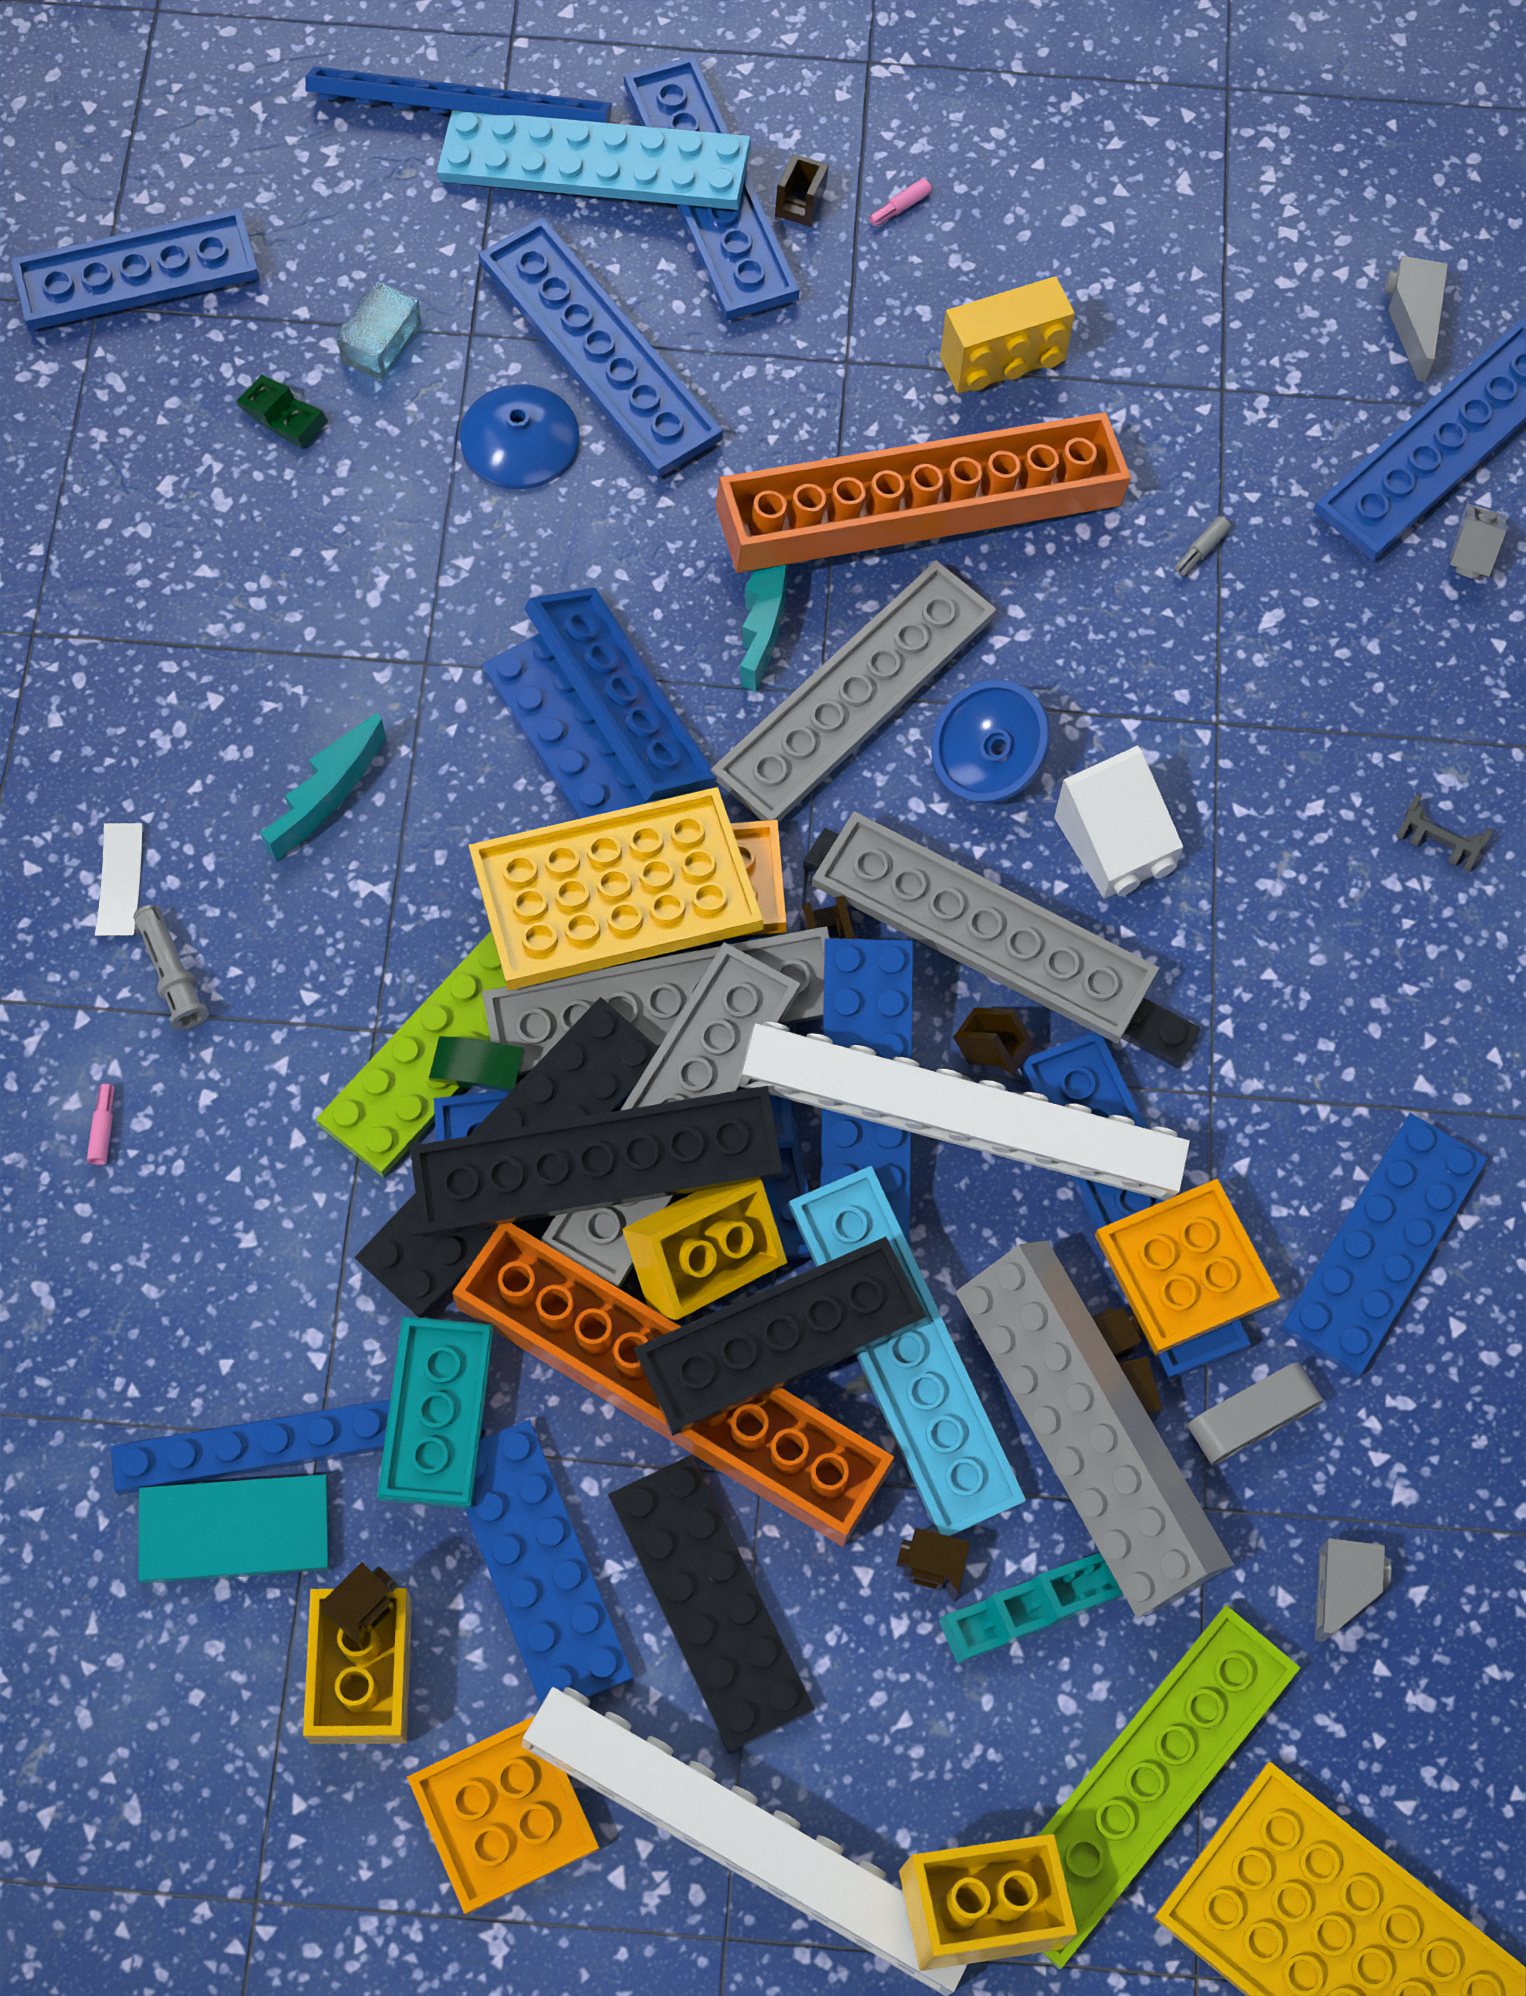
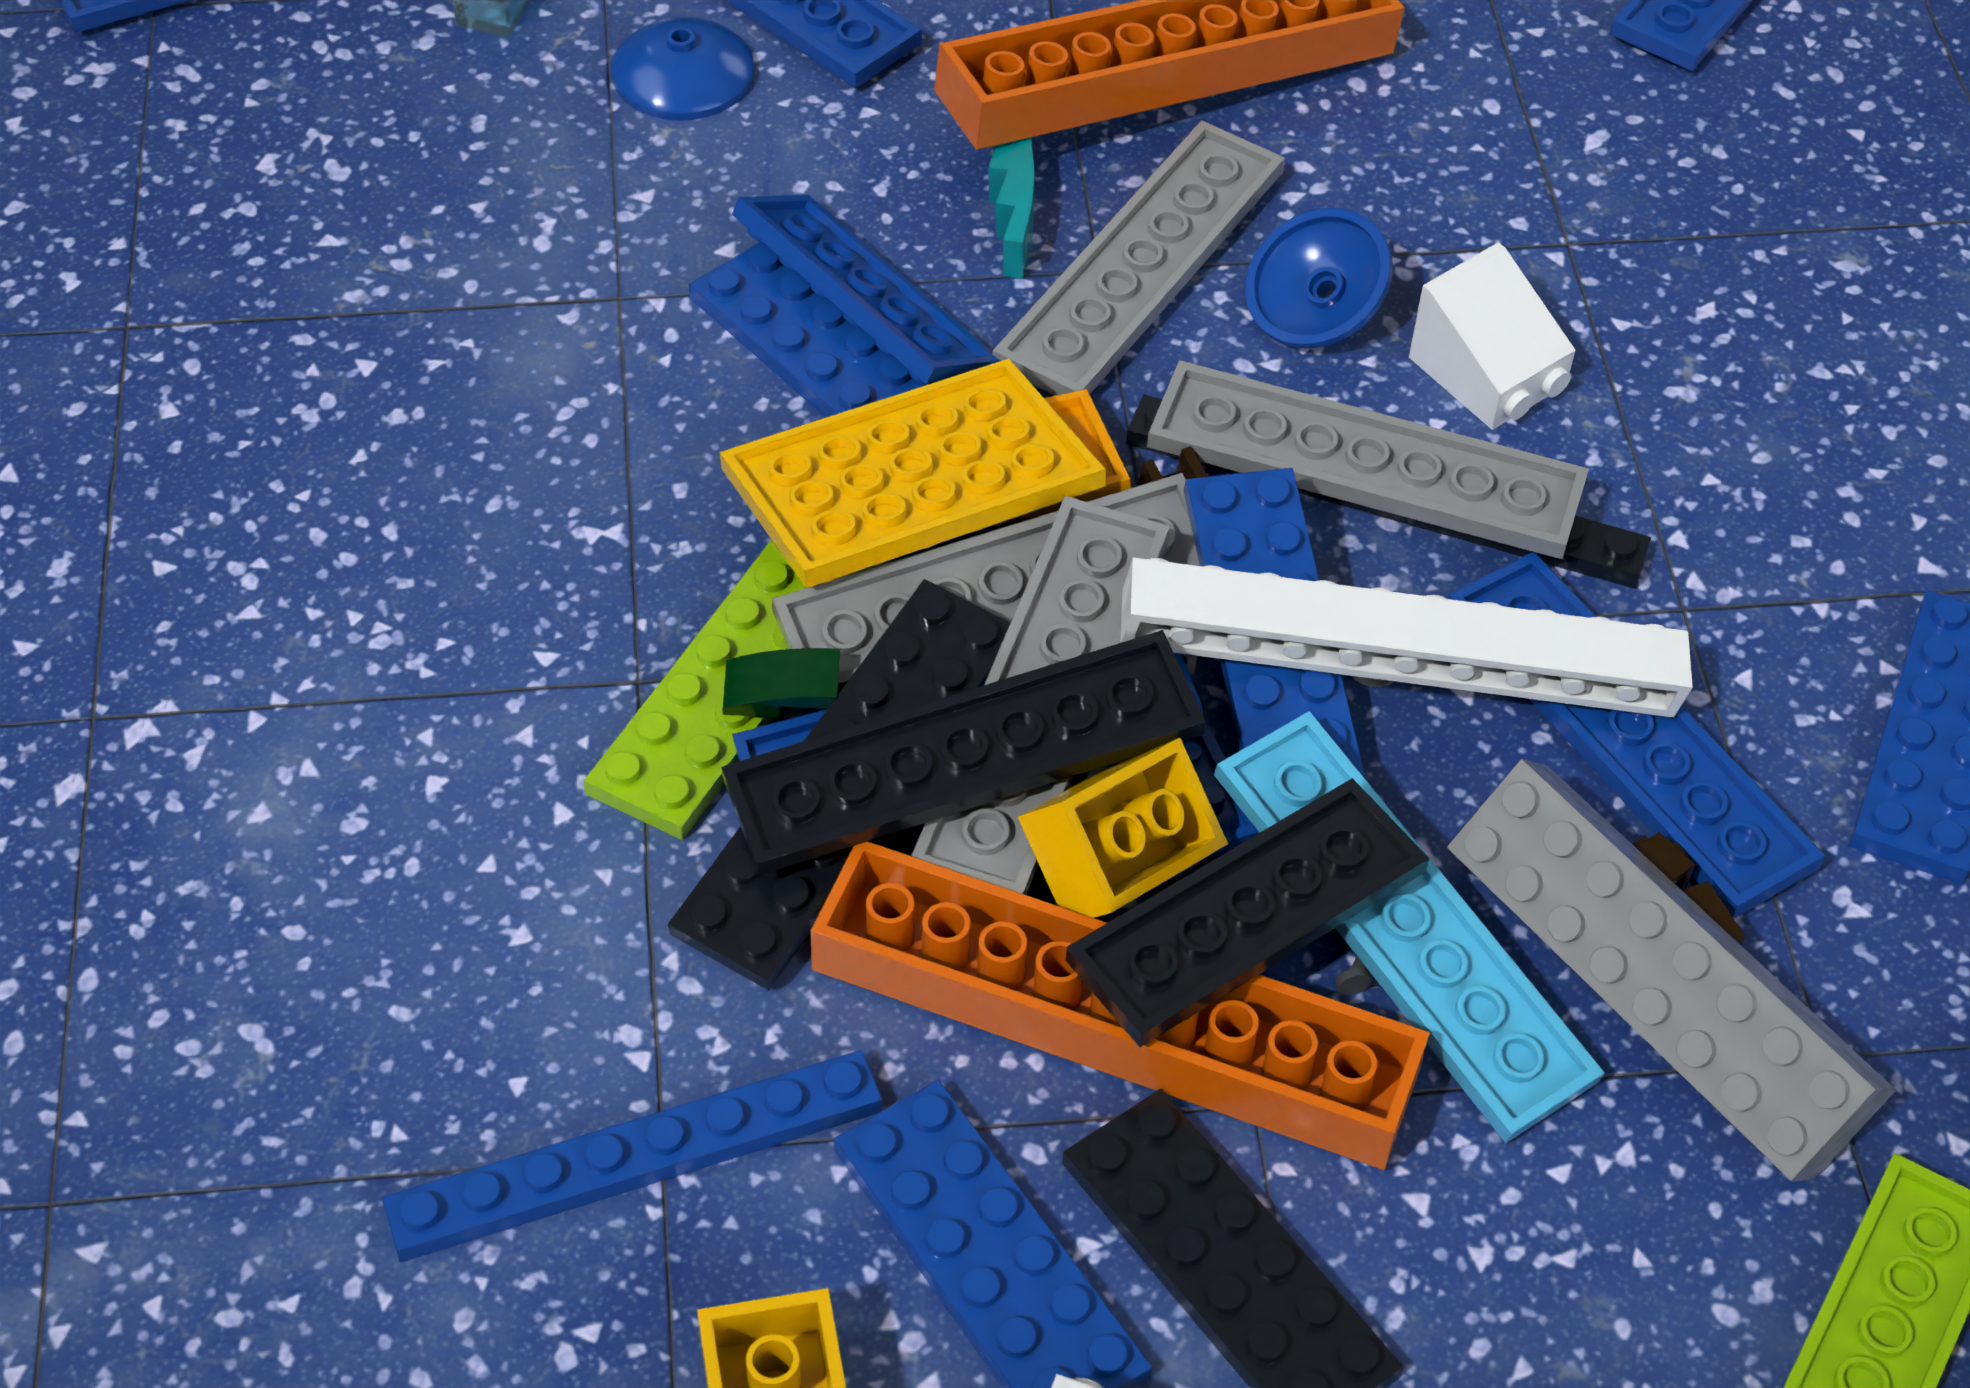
camera: 10 degrees left, 15 degrees down
bright pink pin [87,1084,115,1165] -> none
white sticker [95,823,142,936] -> none
light grey pin [133,905,209,1030] -> none
teal tile [138,1474,330,1584] -> none
dark green slope [236,375,328,449] -> none
teal slope [260,712,386,862] -> none
dark brown window [319,1562,398,1650] -> none
teal tile [377,1316,494,1509] -> none
dark brown window [896,1527,970,1602] -> none
teal slope [938,1552,1124,1665] -> none
dark brown window [953,1007,1035,1076] -> none
light orange plate [1095,1178,1280,1355] -> none
light grey pin [1175,516,1231,576] -> none
light grey beam [1187,1361,1324,1466] -> none
dark grey piece [1396,793,1493,873] -> none
light grey slope [1450,503,1507,579] -> none

